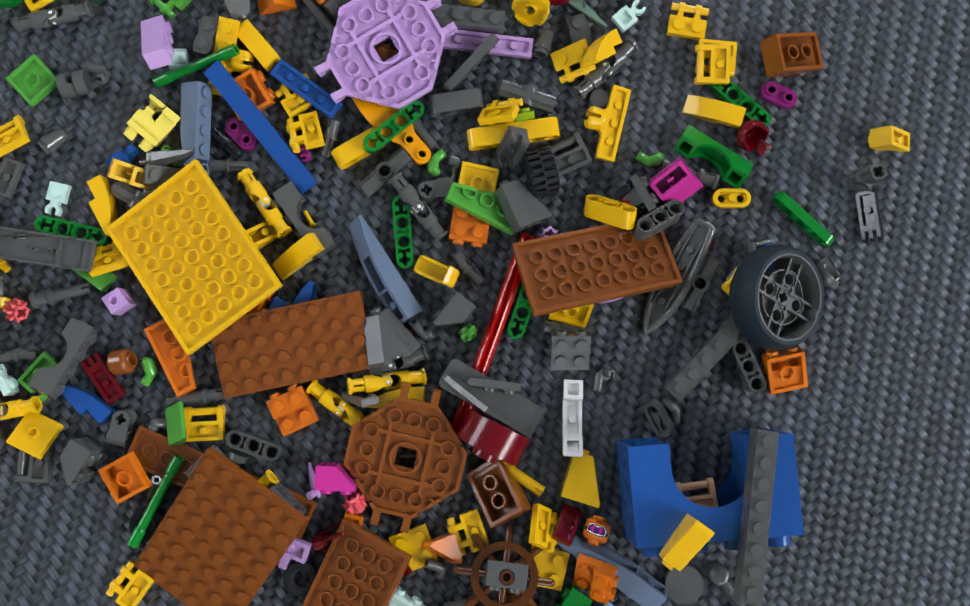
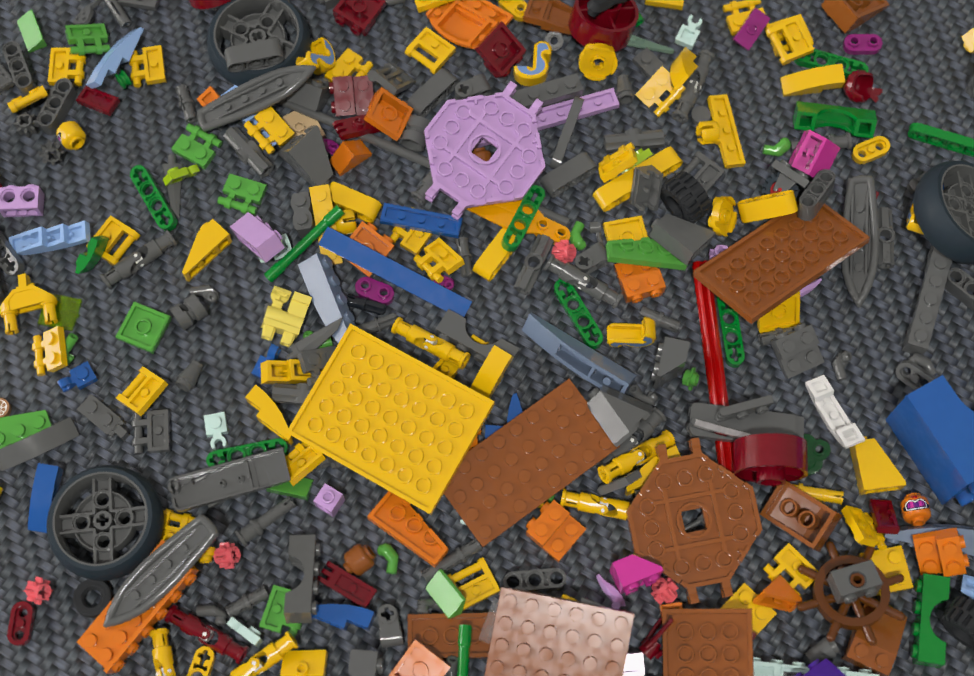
camera: 20 degrees left, 15 degrees down
dark grey arm [424,558,447,580] -> none
none -> yellow slope [182,219,232,282]
none -> coral gear [551,240,577,263]
none -> yellow plate [708,196,737,237]
none -> magenta plate [732,7,771,51]
none -> dark green plate [804,434,831,476]

